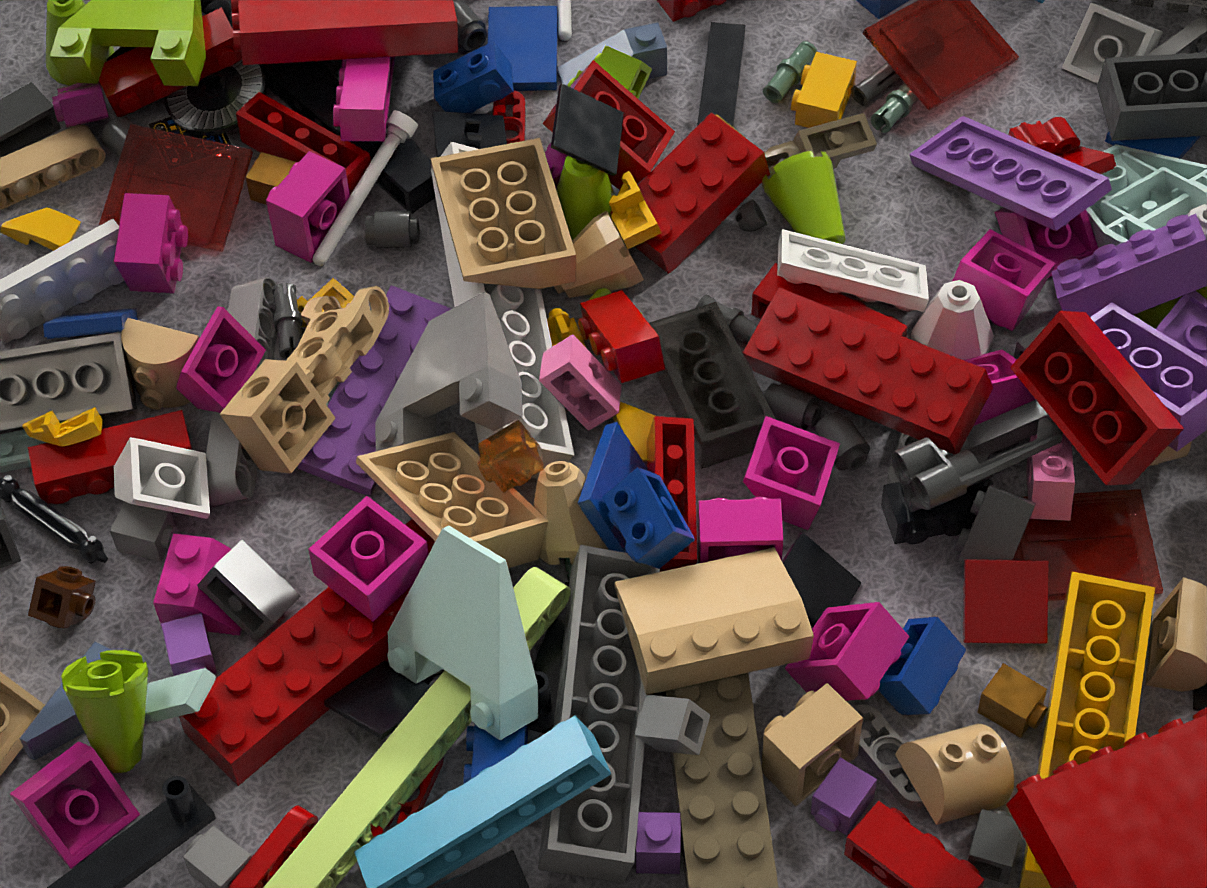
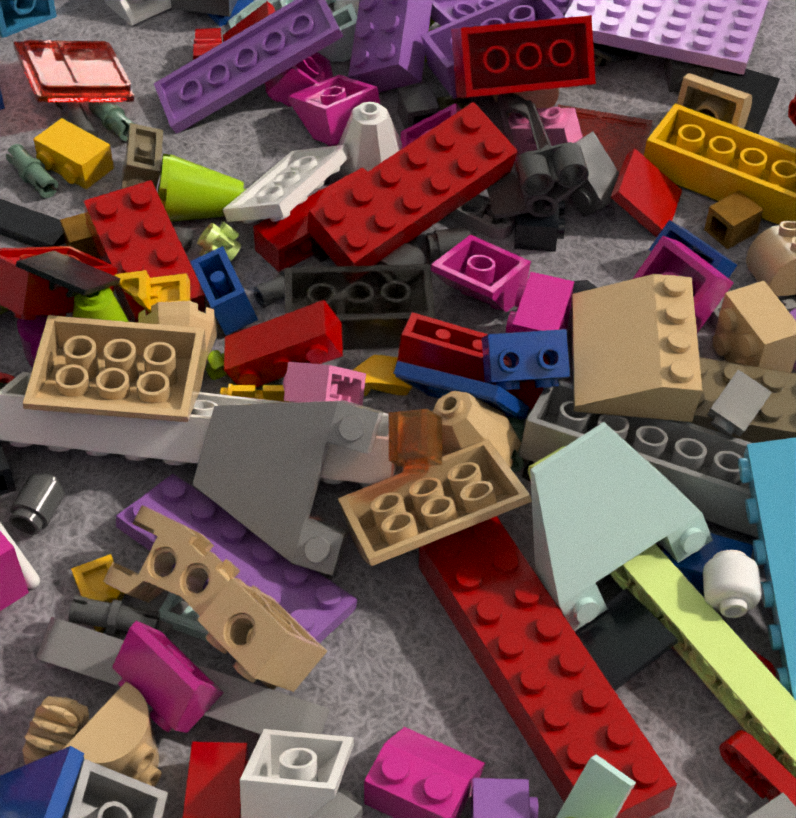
camera: 75 degrees left, 5 degrees down
brick [197,540,301,642] -> none
dark pink brick [308,496,429,621] -> none
none -> tan gear [22,696,90,765]
none -> blue brick [190,246,258,335]
none -> yellowish green gear [197,222,241,262]
none -> white head [703,550,761,618]

